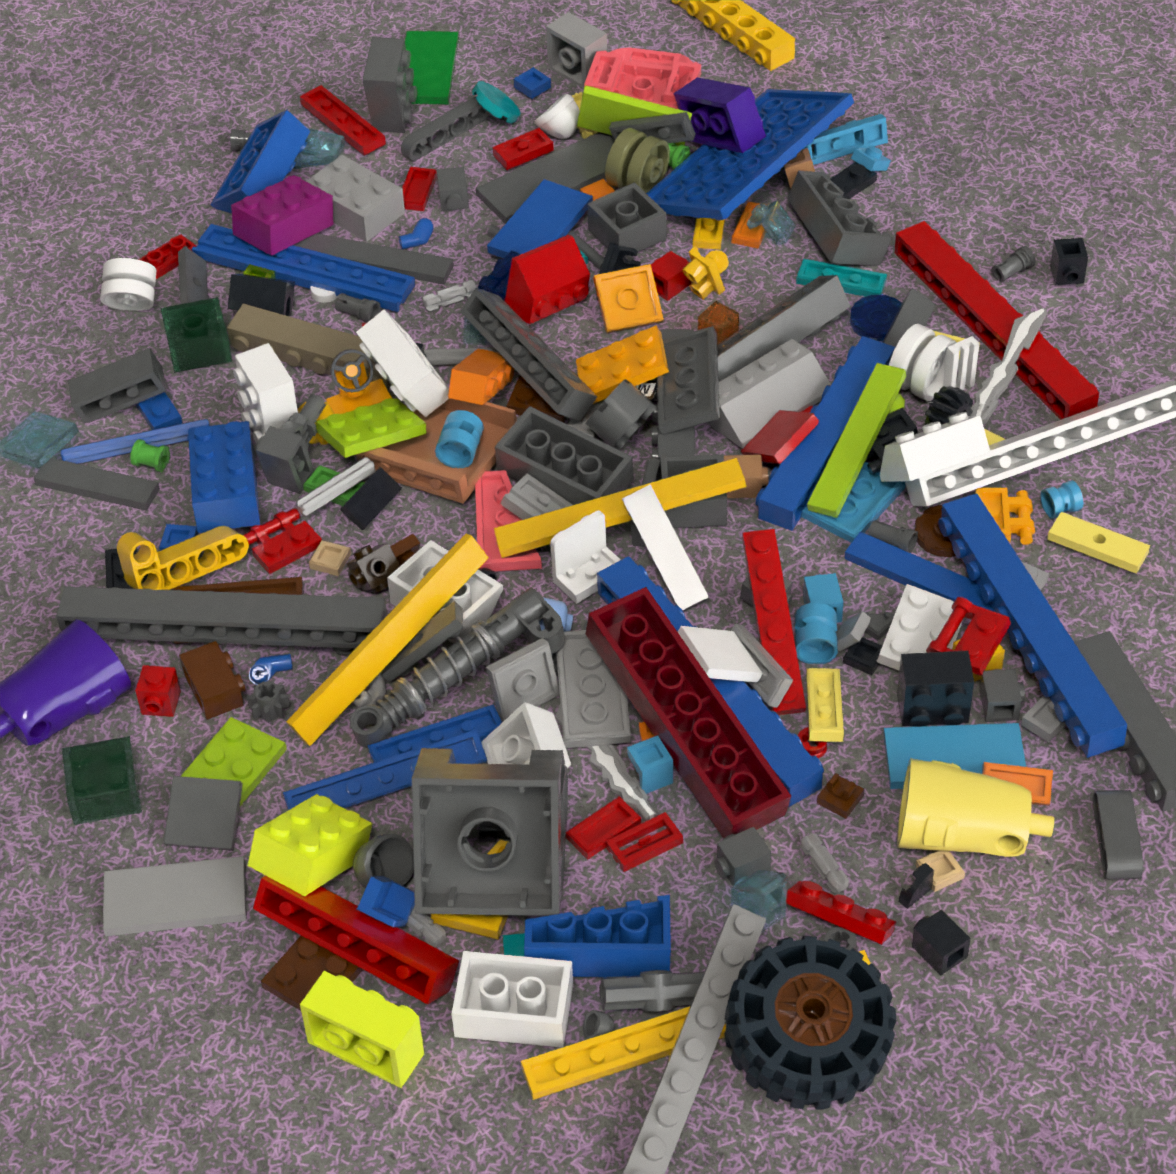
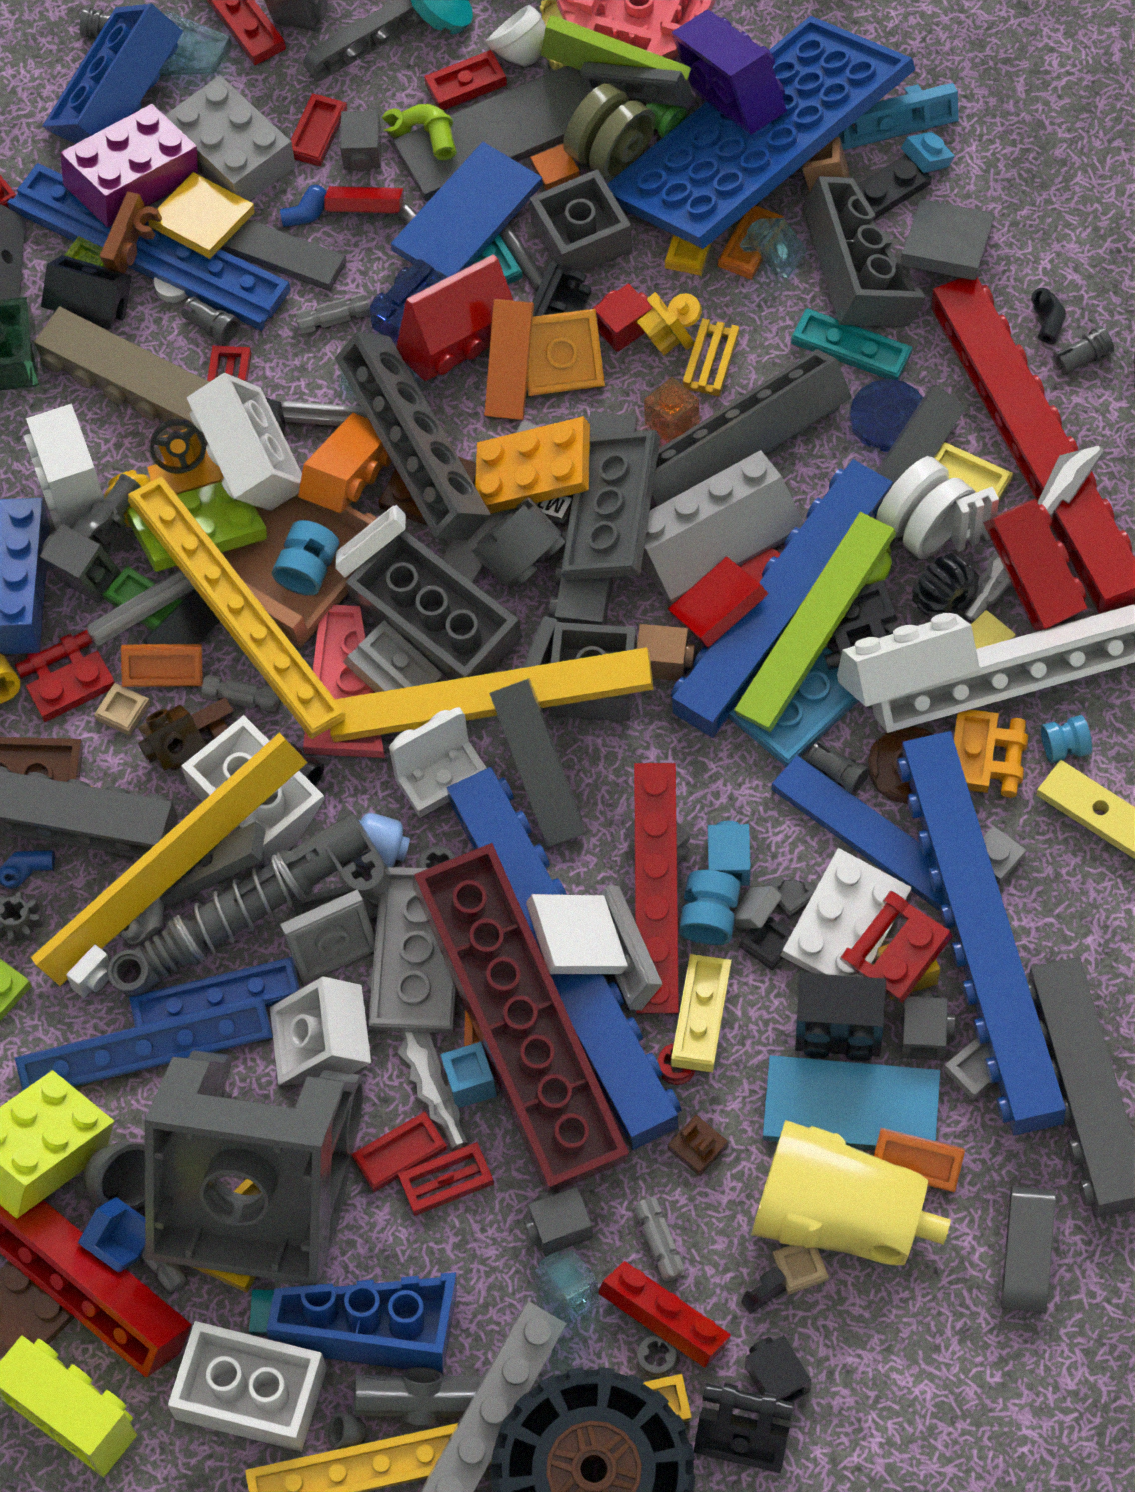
camera: 10 degrees right, 15 degrees up
none -> white plate [66,945,110,998]
none -> dark orange plate [99,191,162,273]
none -> orange tile [121,644,203,687]
none -> yellow tile [128,476,346,739]
none -> tile [149,172,255,259]
none -> light grey axle [201,675,280,712]
none -> red tile [324,186,404,213]
none -> white tile [336,505,406,578]
none -> lime piece [381,104,457,160]
none -> orange tile [484,299,534,420]
none -> yellow tile [683,318,739,397]
none -> black plate [694,1383,794,1473]
none -> dark grey tile [900,199,995,280]
none -> red brick [983,499,1087,631]
none -> black arm [1031,287,1066,344]

